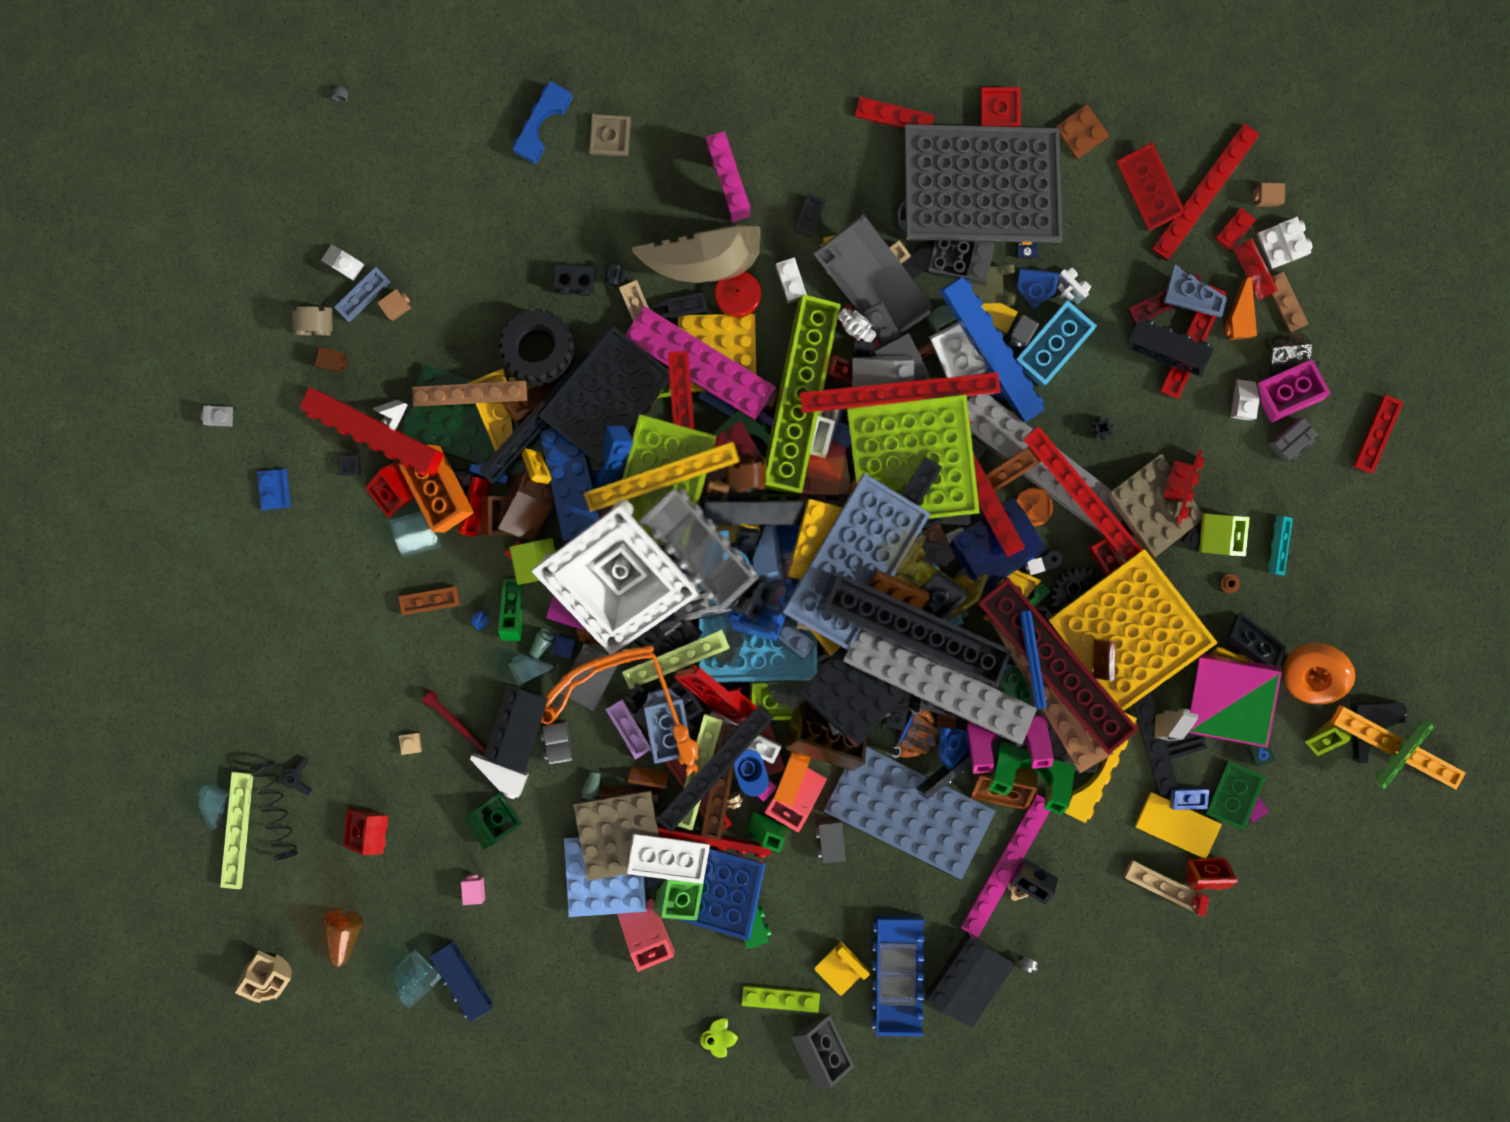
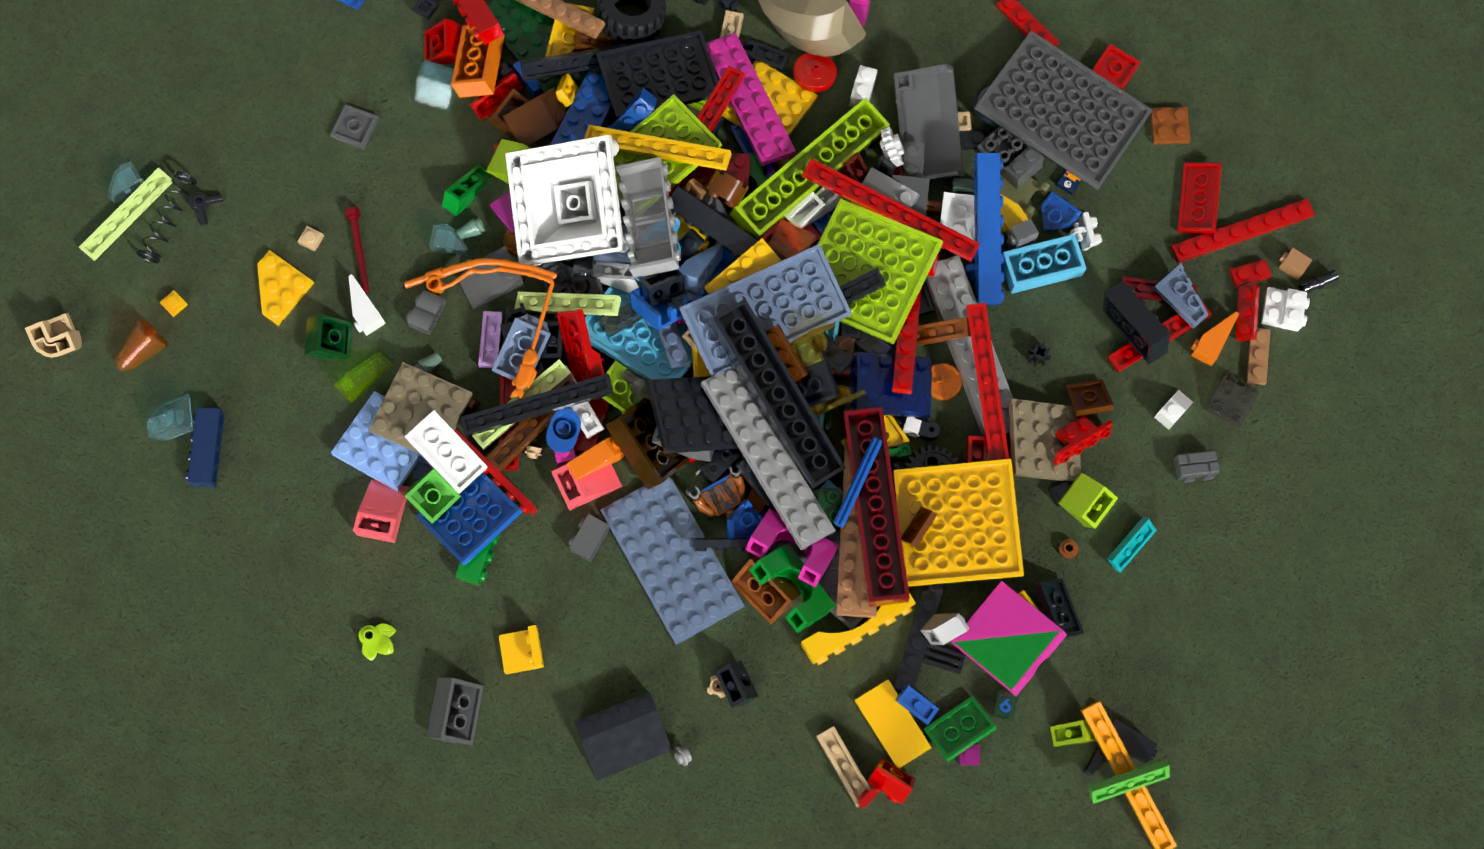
camera: 30 degrees right, 15 degrees down
red slope [343,808,388,855] -> none
dark orange plate [398,586,460,615] -> none
bright pink brick [461,874,485,905] -> none
blue plate [472,610,489,630] -> none
black slope [484,684,548,773] -> none
clear blue brick [551,634,578,659] -> none
dark orange slope [628,766,669,789] -> none
lime plate [742,985,820,1013] -> none
green slope [748,812,789,853] -> none
black plate [794,194,826,238] -> none
blue window [872,915,924,1037] -> none
dark pink plate [960,793,1050,937] -> none
dark pink slope [1258,359,1330,423] -> none
orange hat [1283,642,1355,705] -> none
red plate [1352,395,1404,474] -> none
none -> yellow plate [160,290,188,317]
none -> yellow plate [257,250,314,326]
none -> dark grey tile [330,104,379,149]
none -> clear neon green slope [334,351,393,404]
none -> reddish brown plate [1065,379,1114,417]
none -> black pin [1299,269,1339,293]

